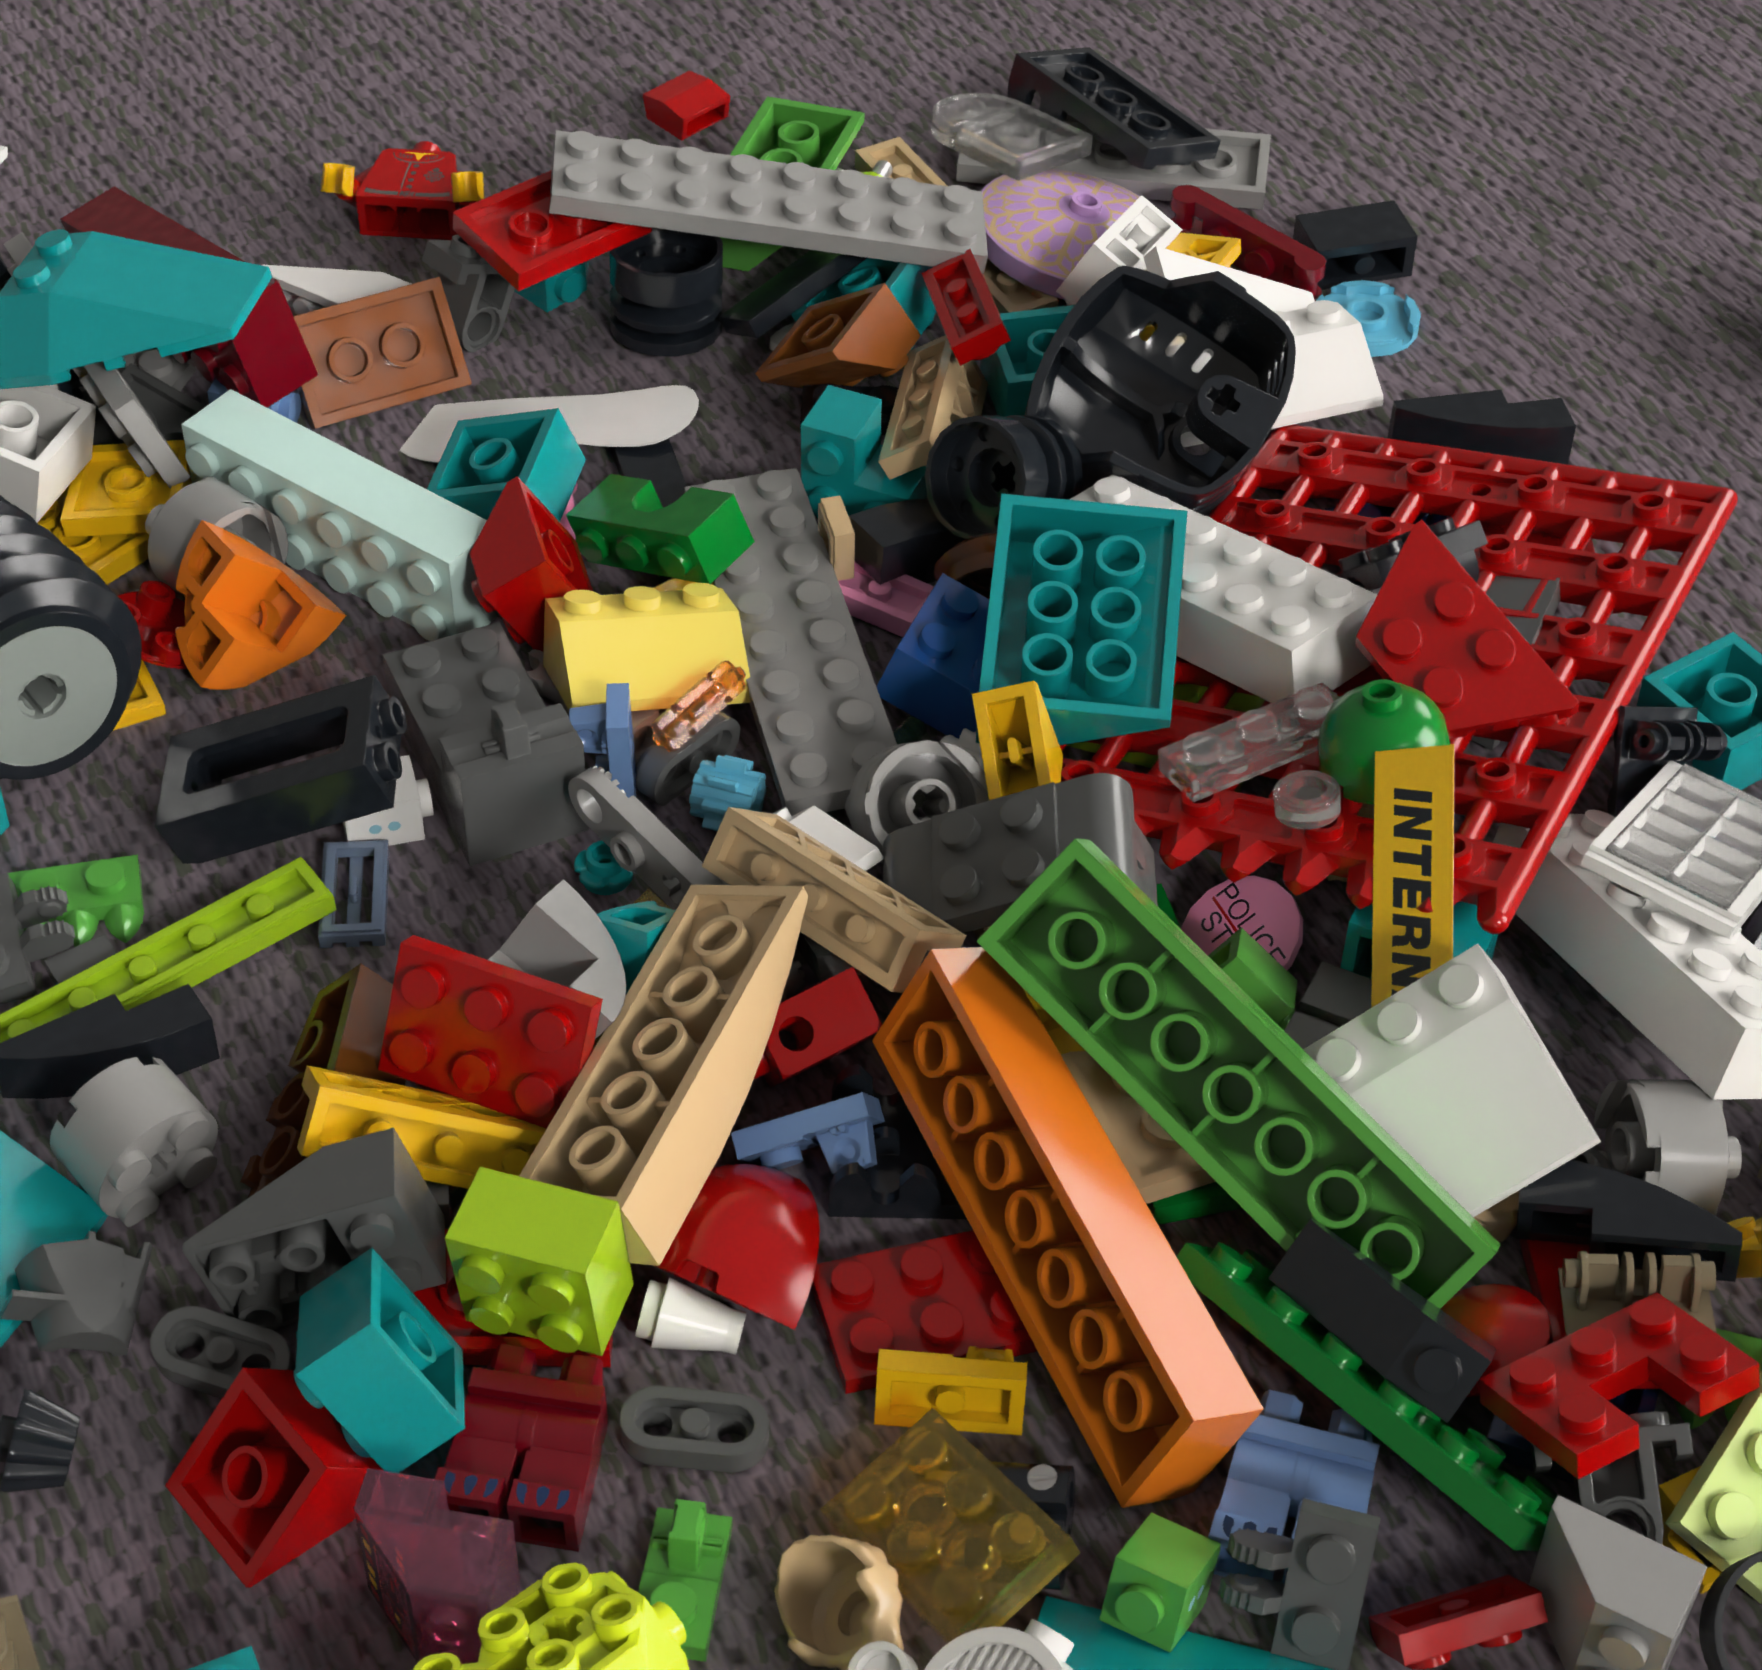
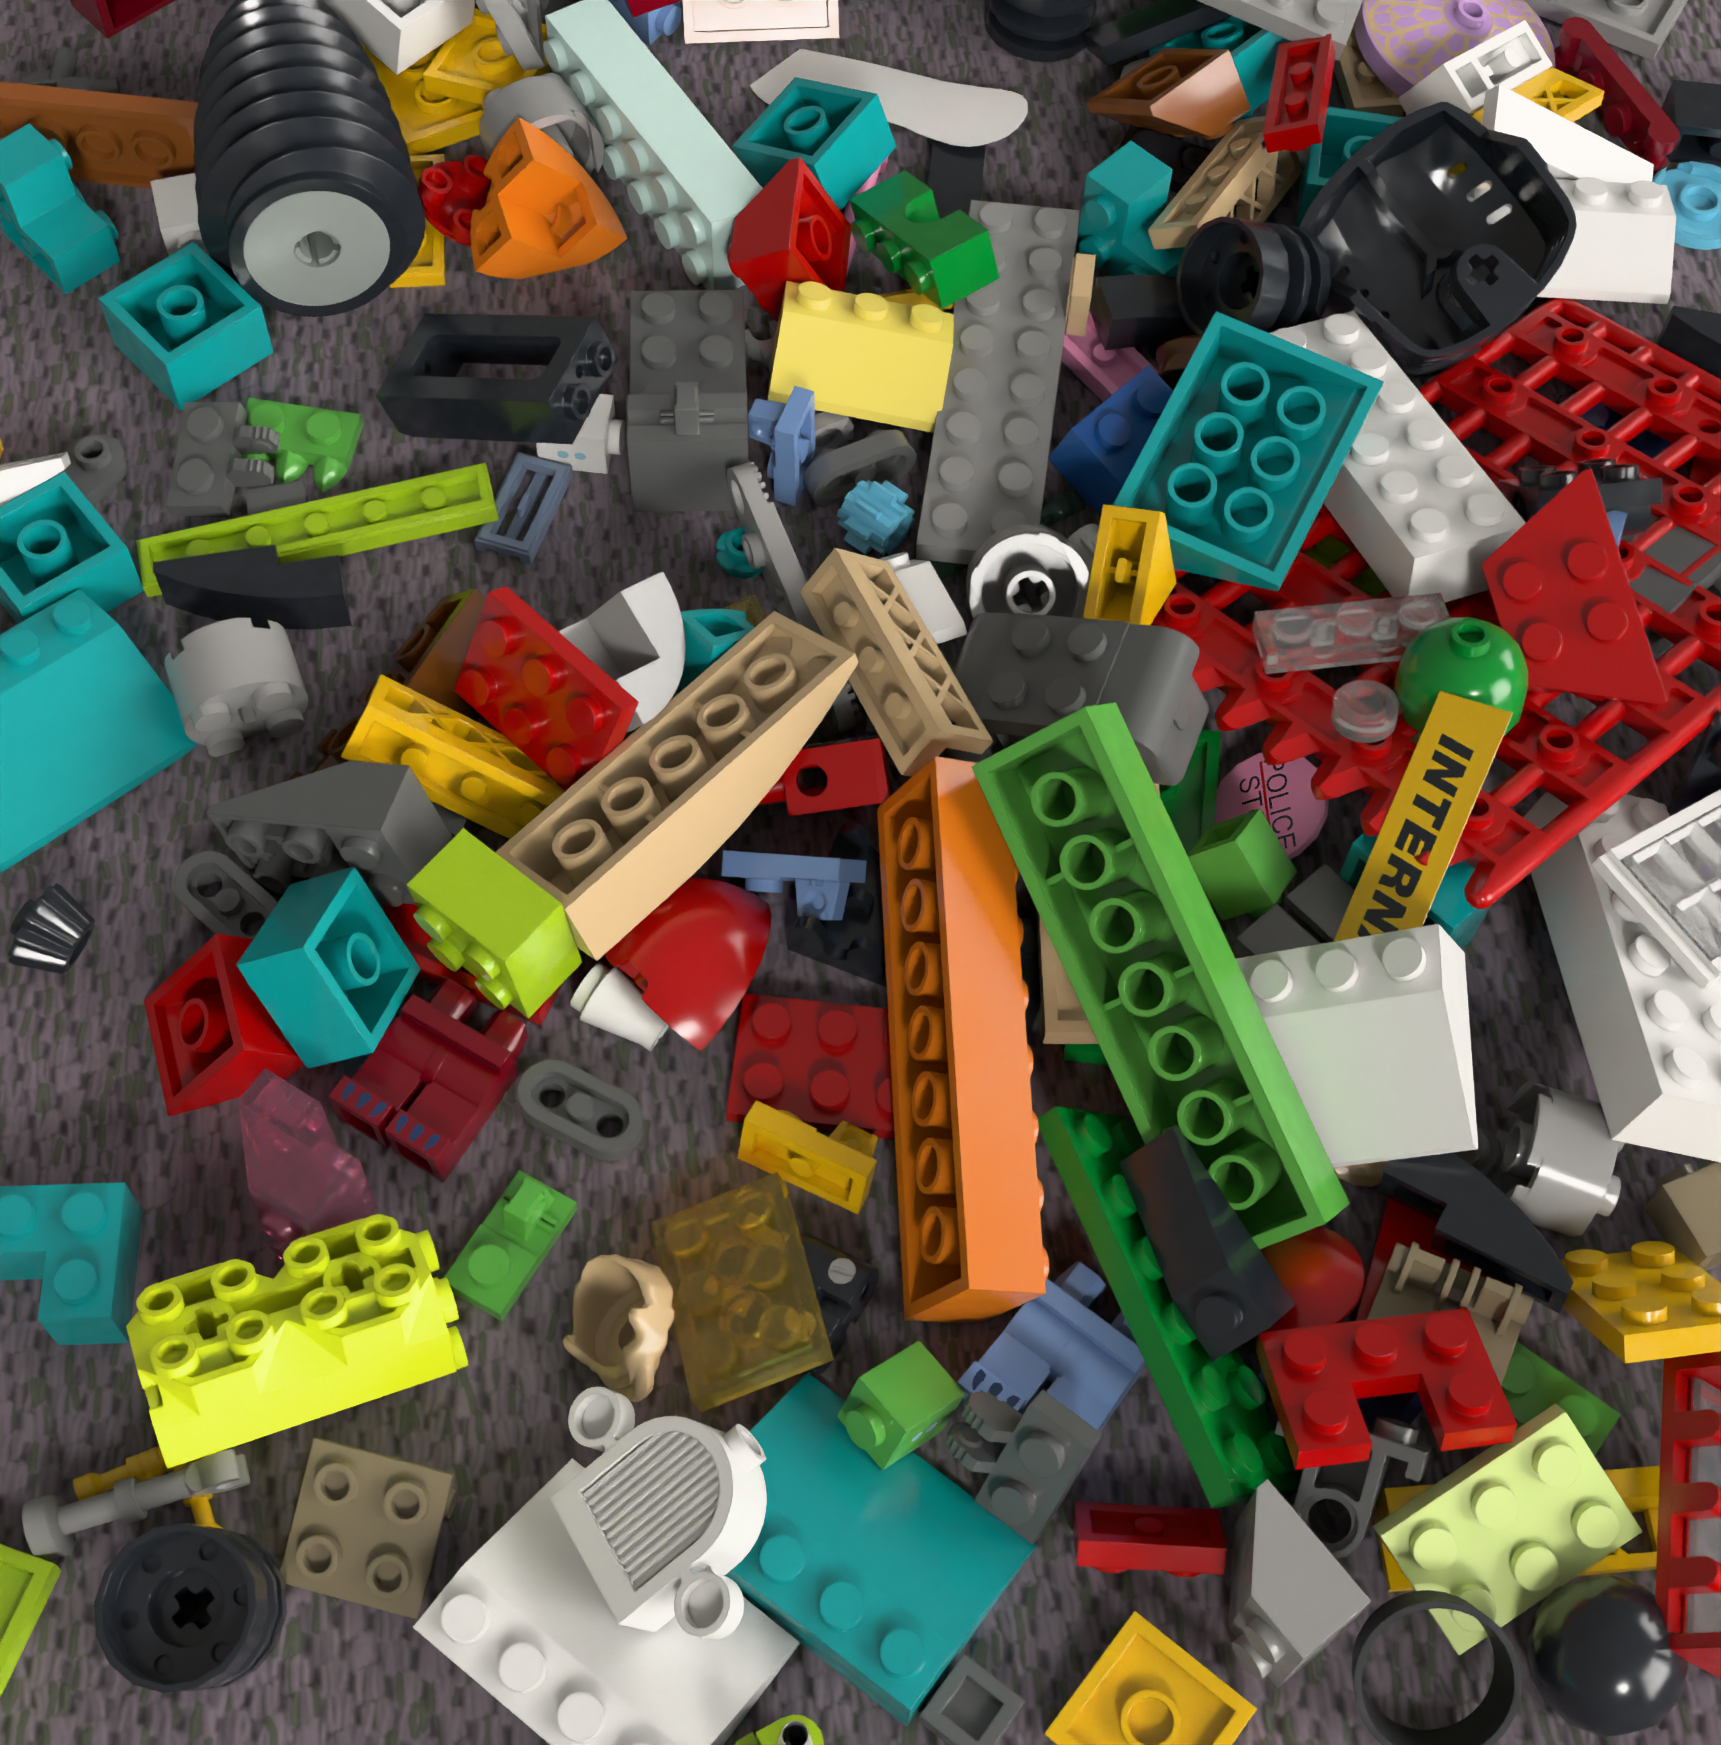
camera: 20 degrees right, 15 degrees up
dark grey piece [0,1231,153,1357] -> none
clear orange axle [651,660,746,752] -> none

